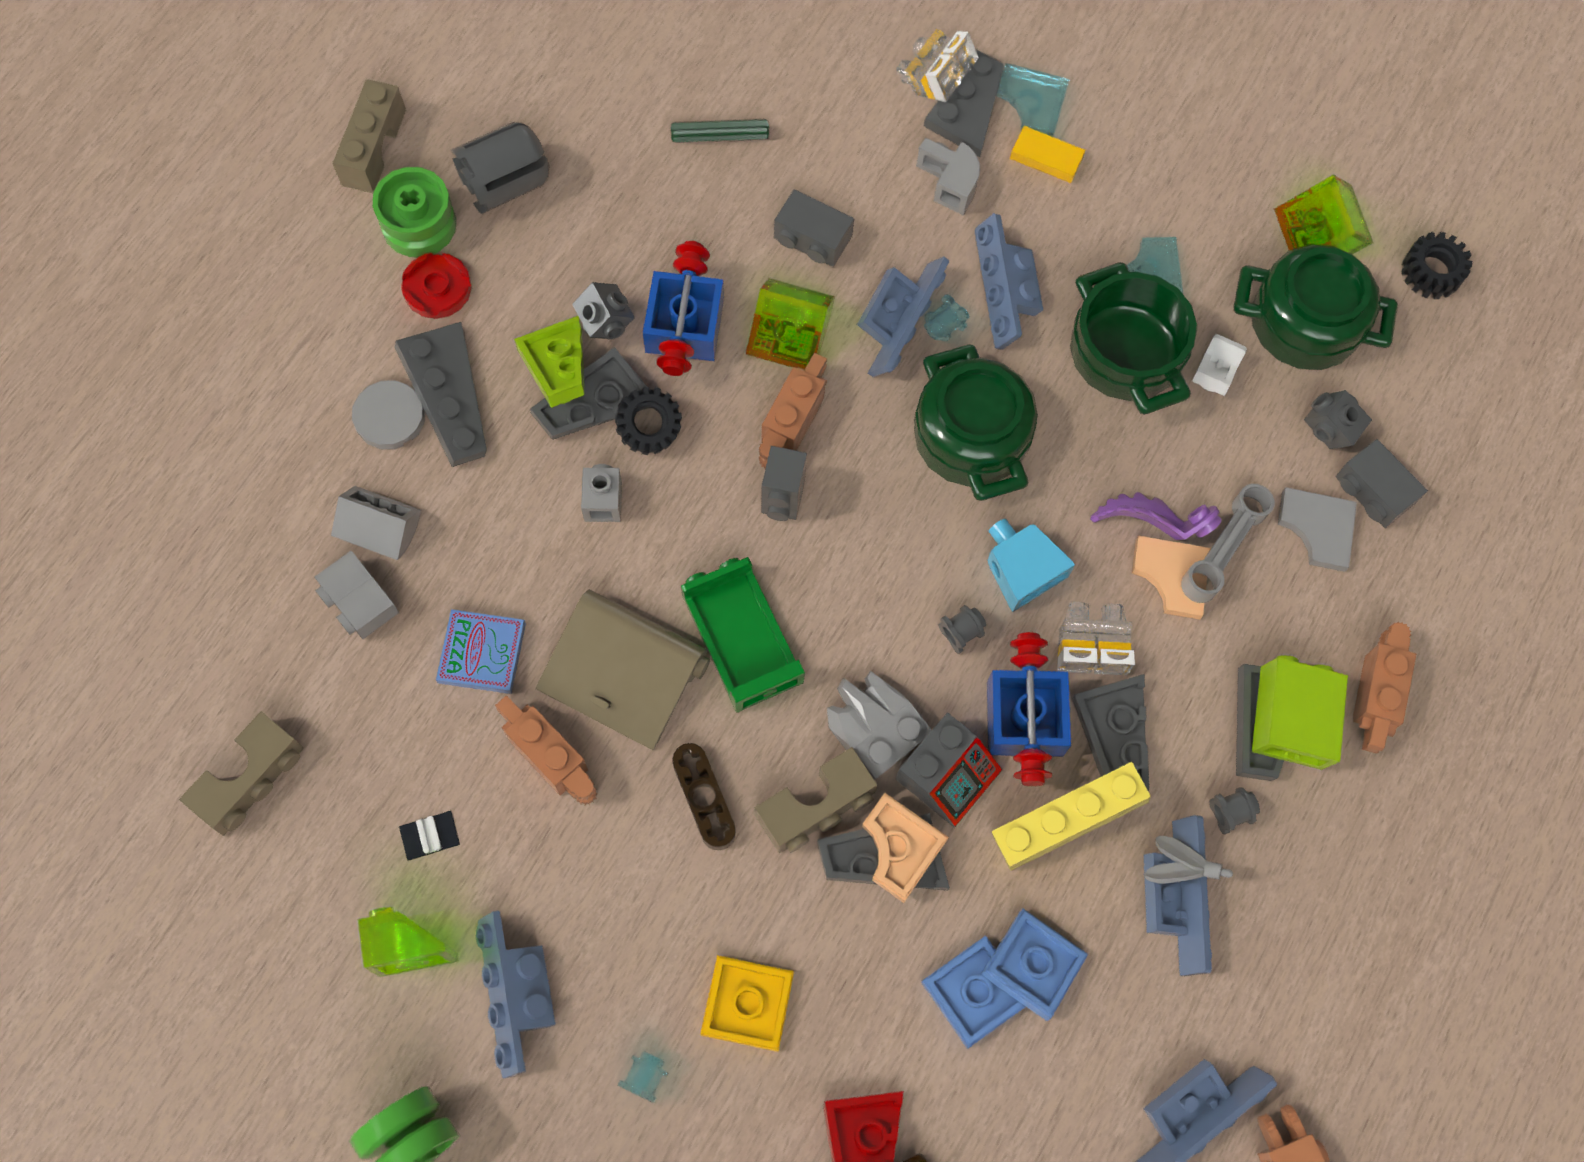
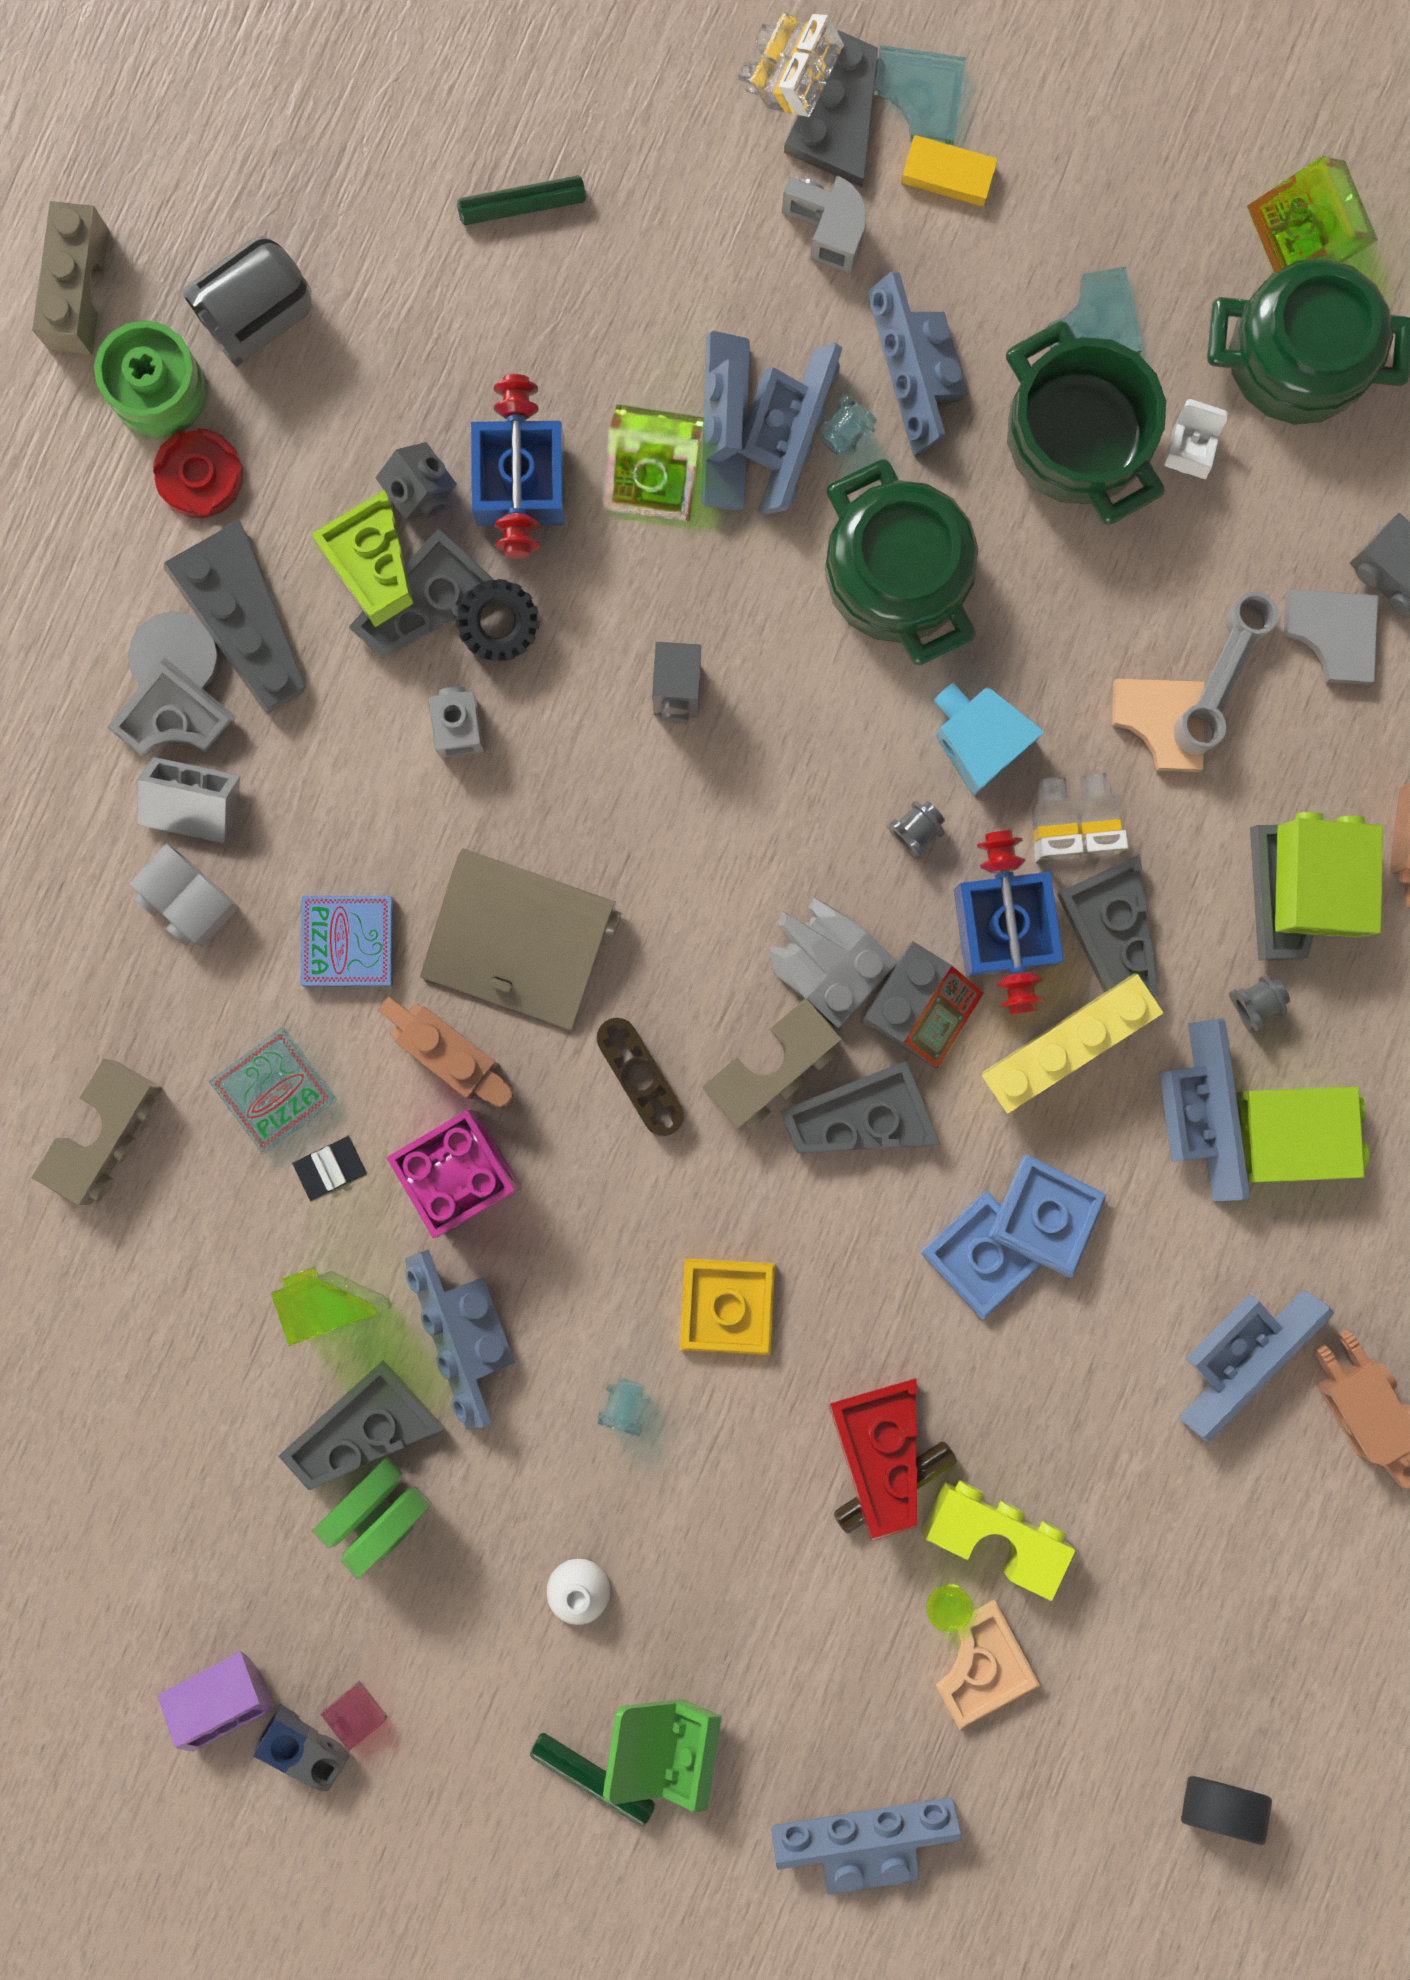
camera: 10 degrees left, 15 degrees up
green panel [681,557,805,713] -> none
nougat hinge [759,353,827,468] -> none
dark grey brick [774,189,854,267] -> none
light nougat tile [862,793,949,903] -> none
medium lavender plant [1090,492,1222,540] -> none
light grey piece [1145,836,1233,884] -> none
dark grey brick [1304,390,1372,449] -> none
none -> light grey tile [107,658,236,757]
none -> clear light blue tile [209,1027,338,1154]
none -> dark grey wing [278,1360,444,1490]
none -> dark pink brick [386,1110,522,1239]
none -> sand blue bracket [701,331,750,512]
none -> lime brick [1237,1086,1369,1182]

